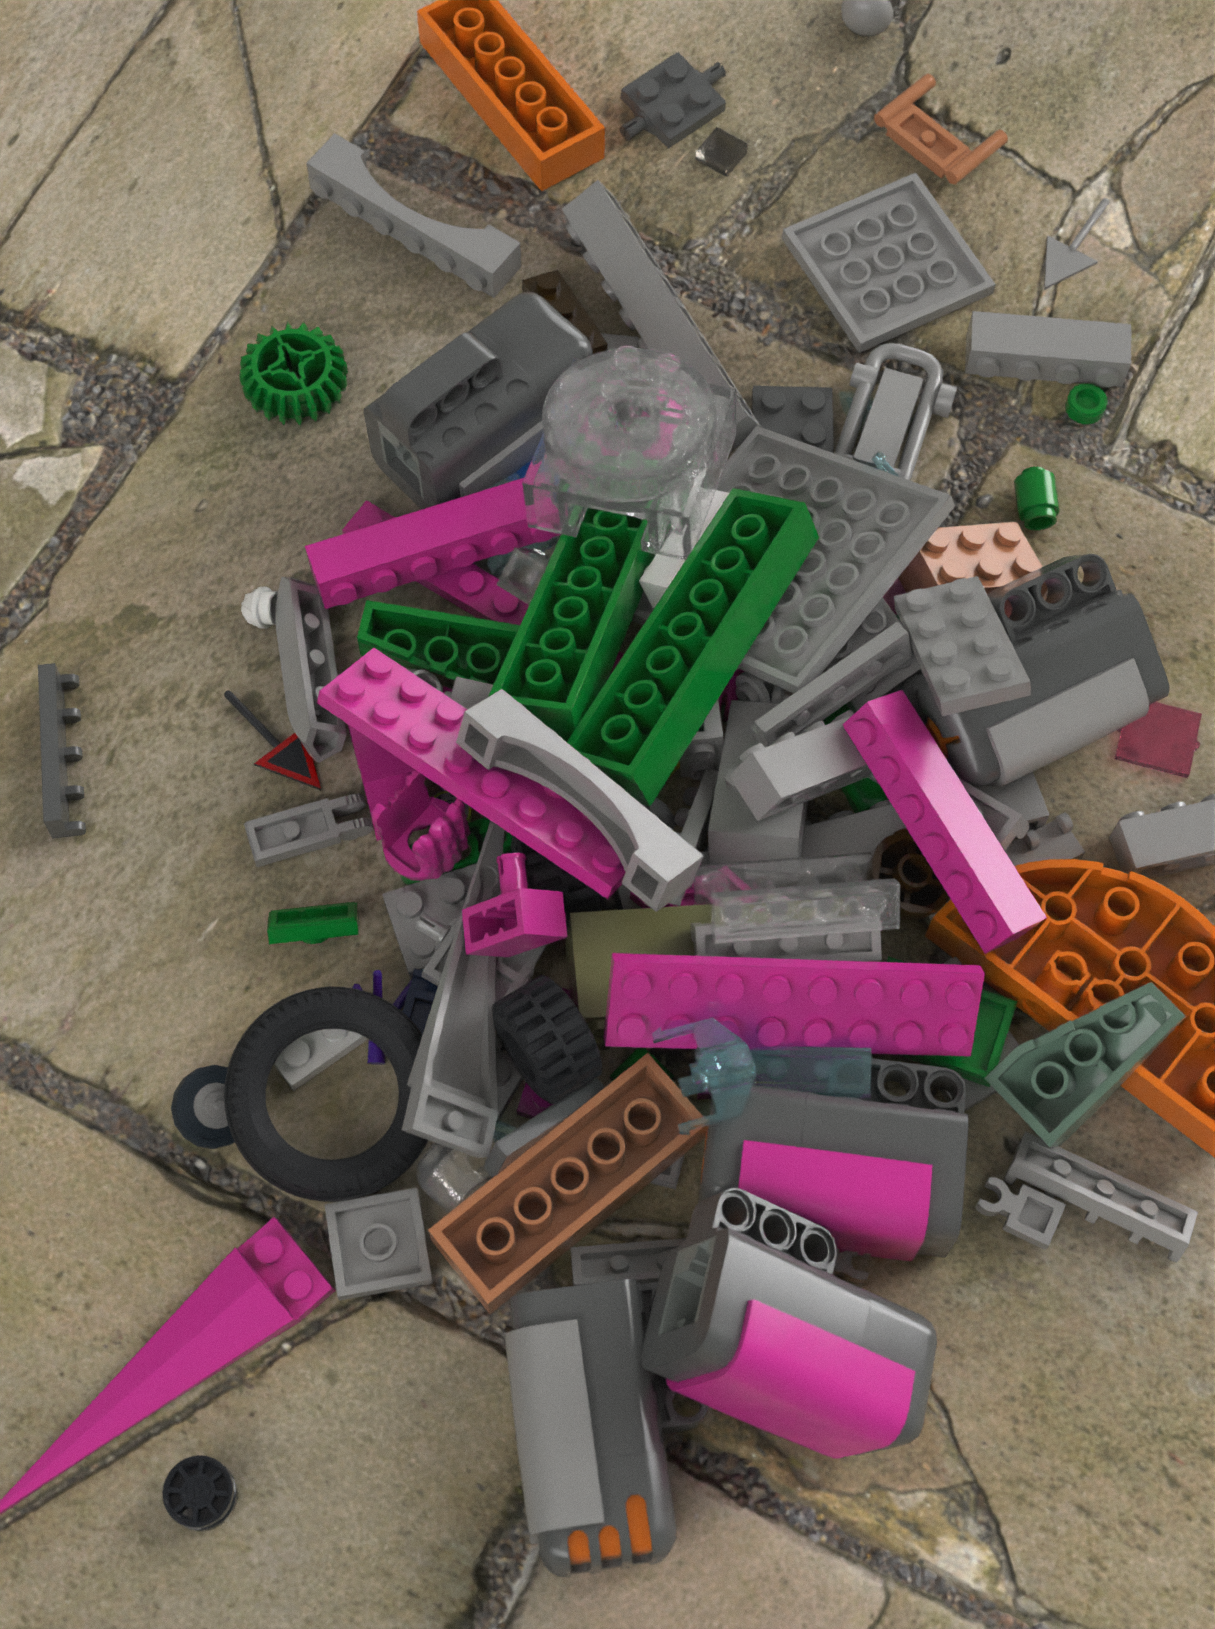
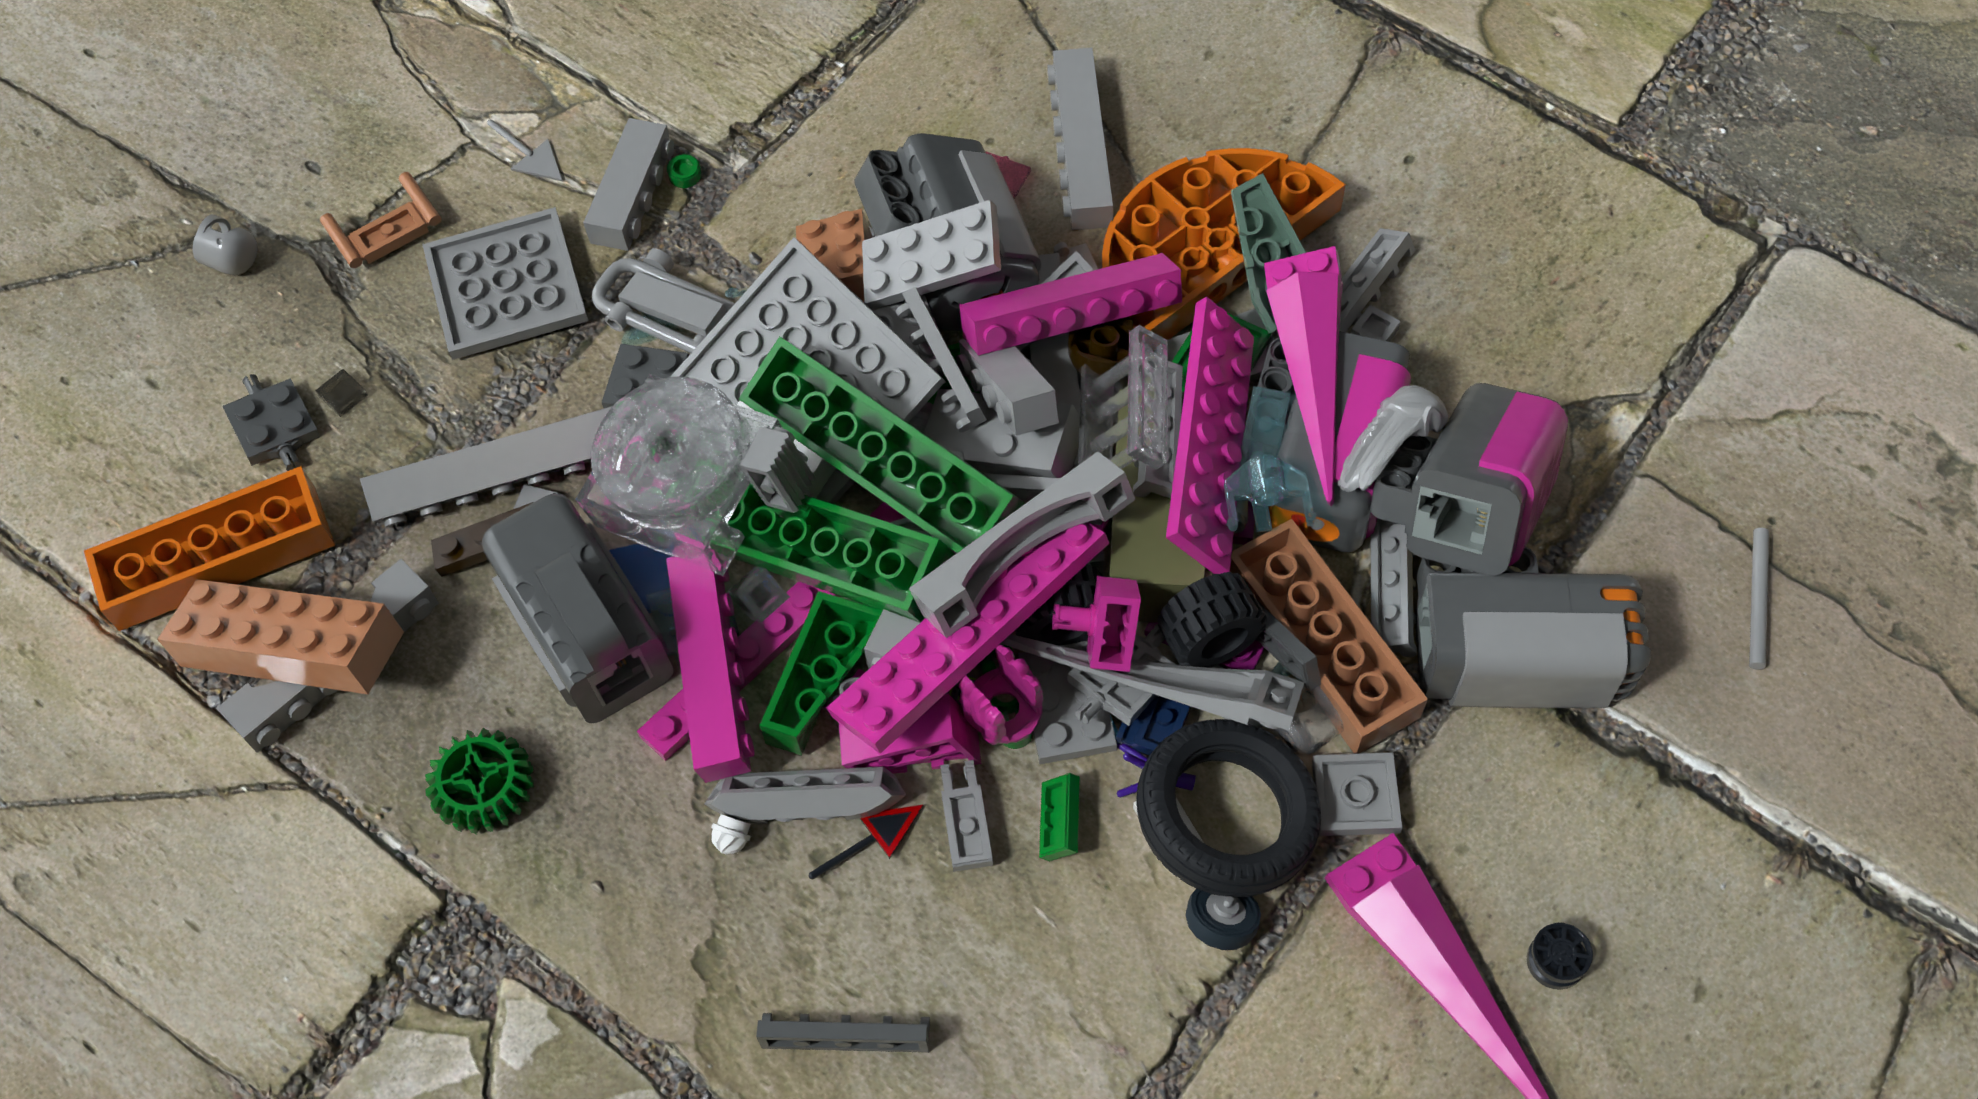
camera: 75 degrees left, 5 degrees down
green brick [1014,466,1060,531] -> none
none -> nougat brick [157,580,404,694]
none -> light grey brick [739,427,815,513]
none -> dark pink plate [1264,246,1343,507]
none -> light grey hair [1337,385,1448,492]

